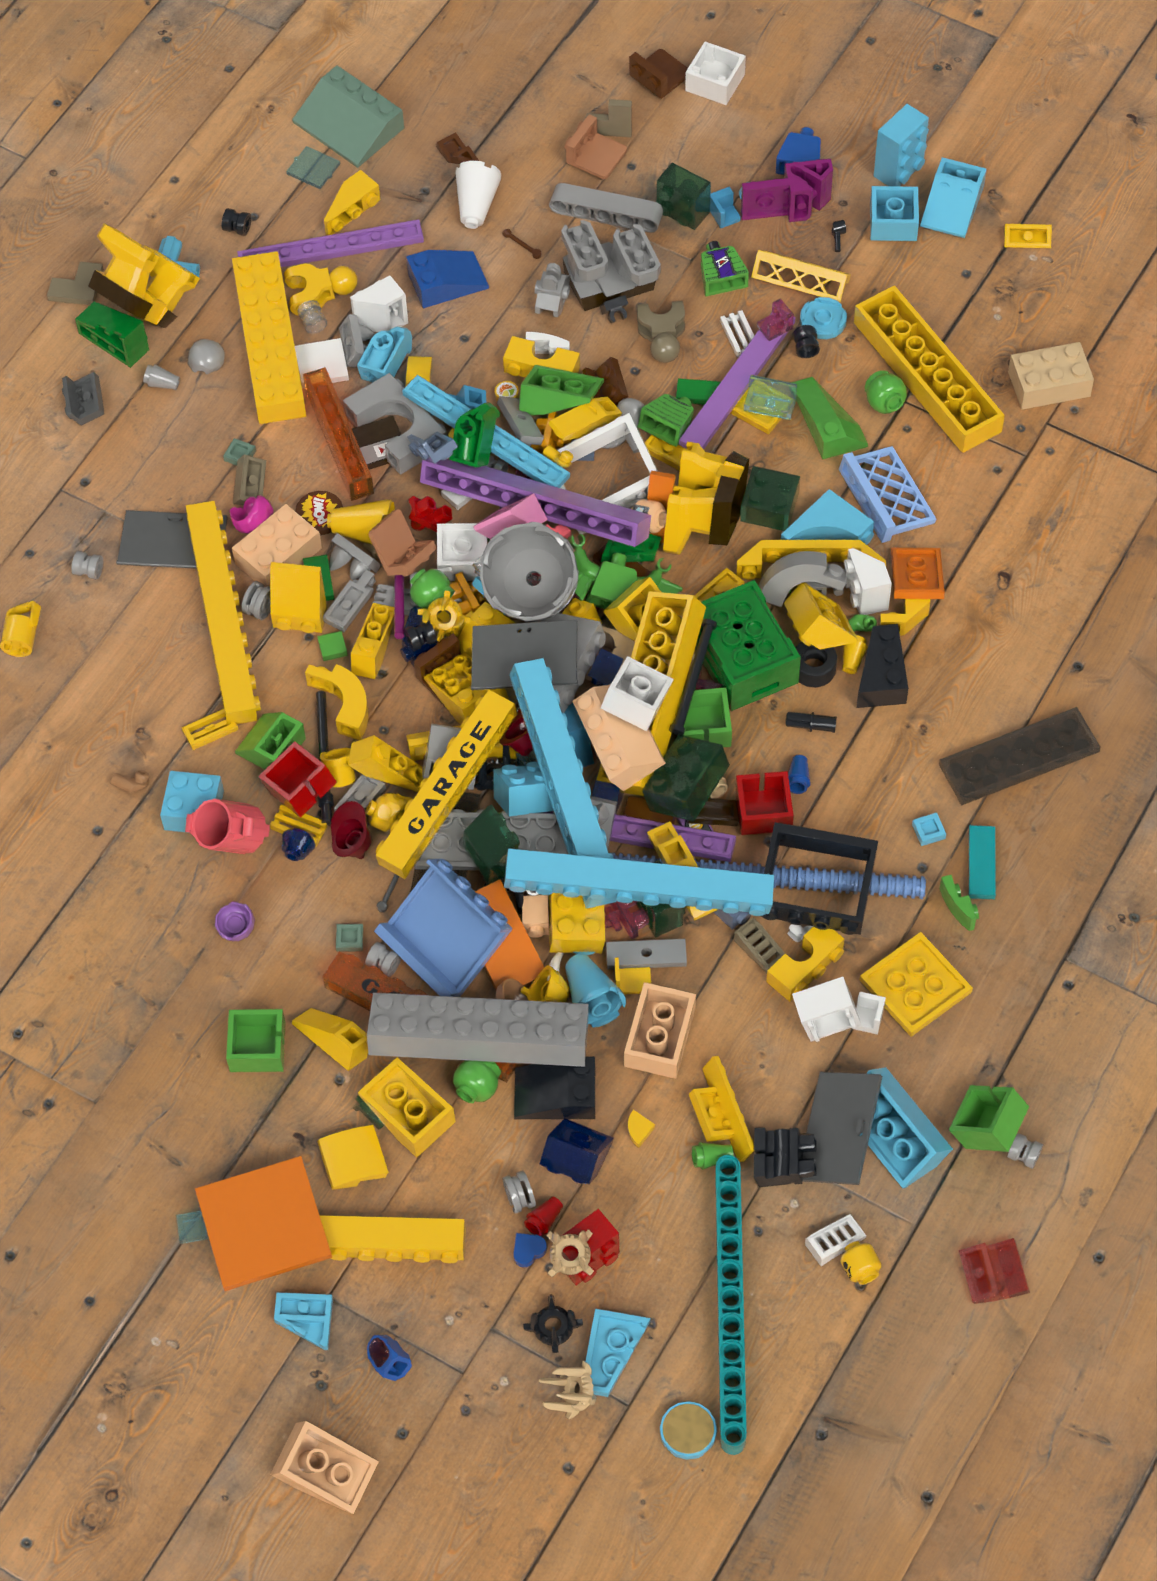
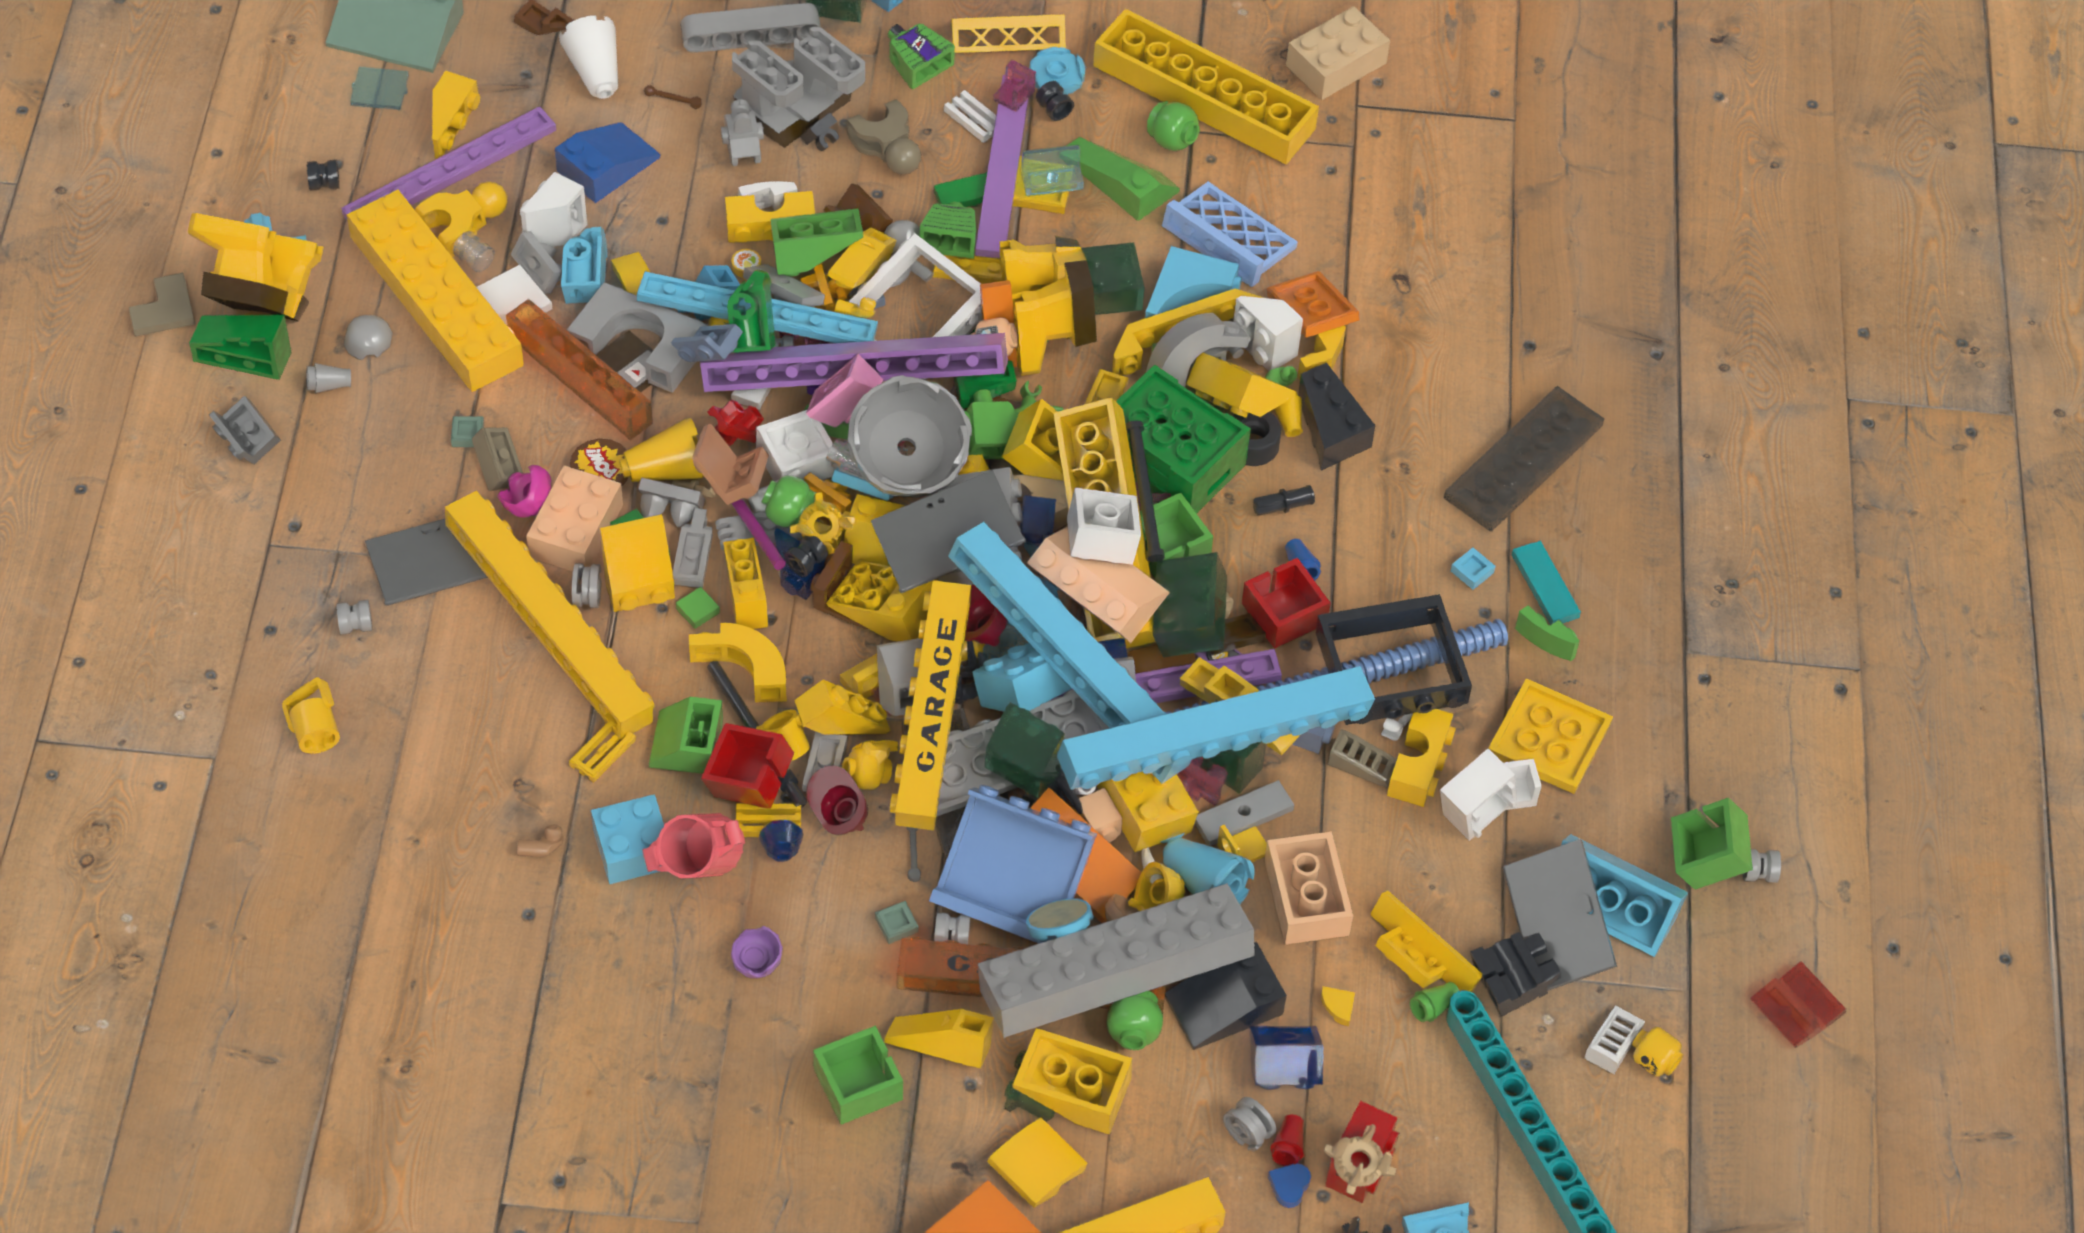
camera: 30 degrees left, 5 degrees down
none -> tile [1026,899,1093,941]

